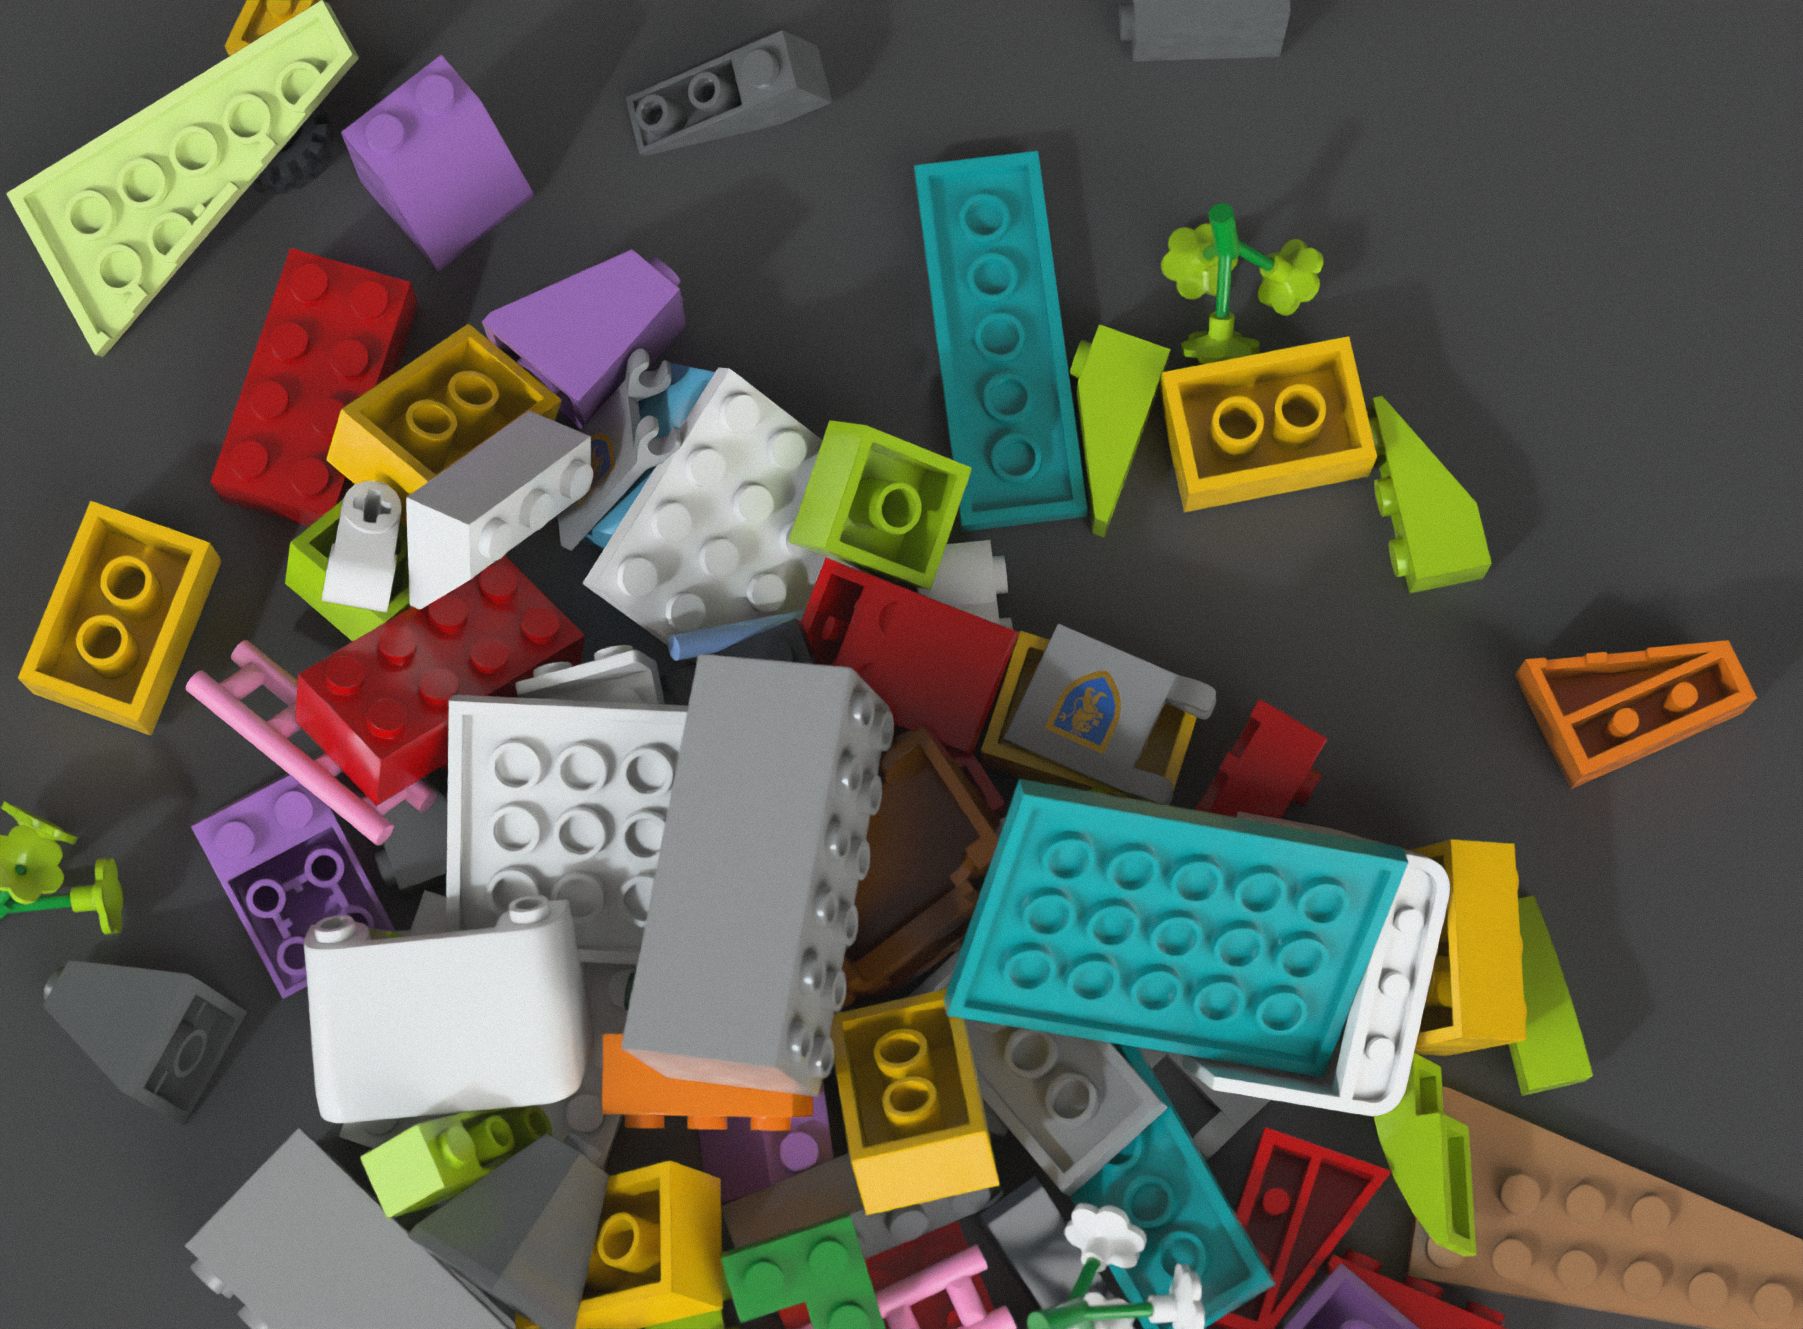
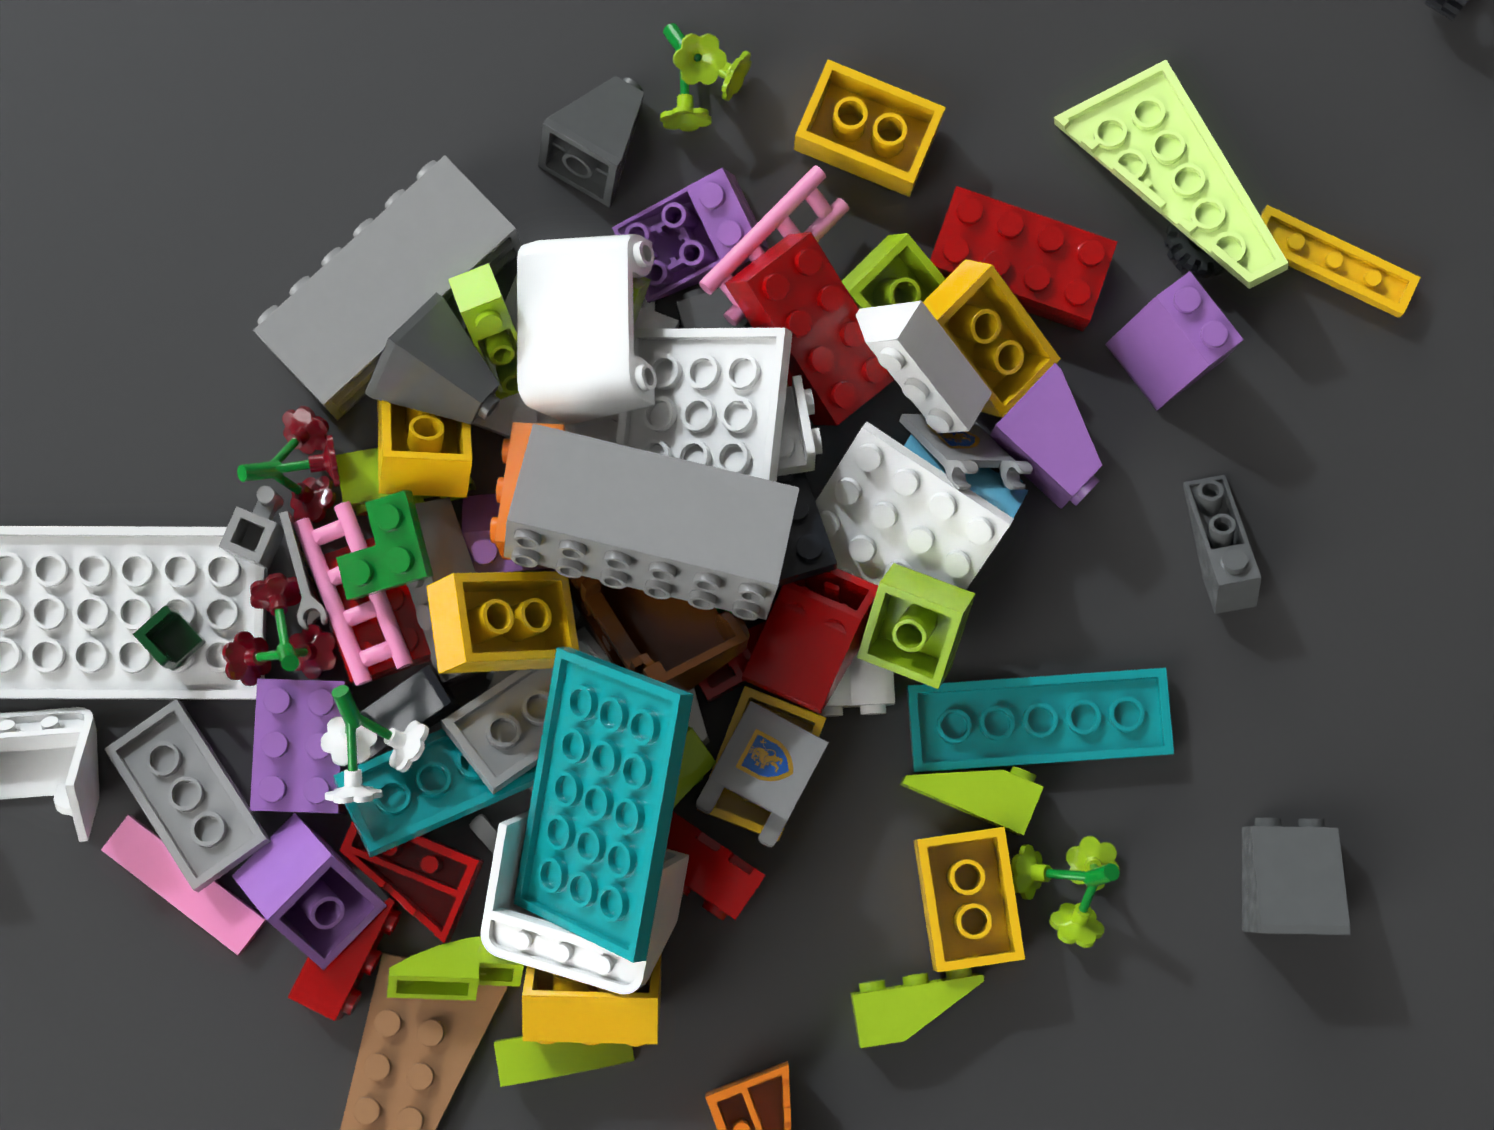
camera: 90 degrees right, 5 degrees up
white piece [322,481,401,612] -> none
light blue piece [668,609,805,661] -> none

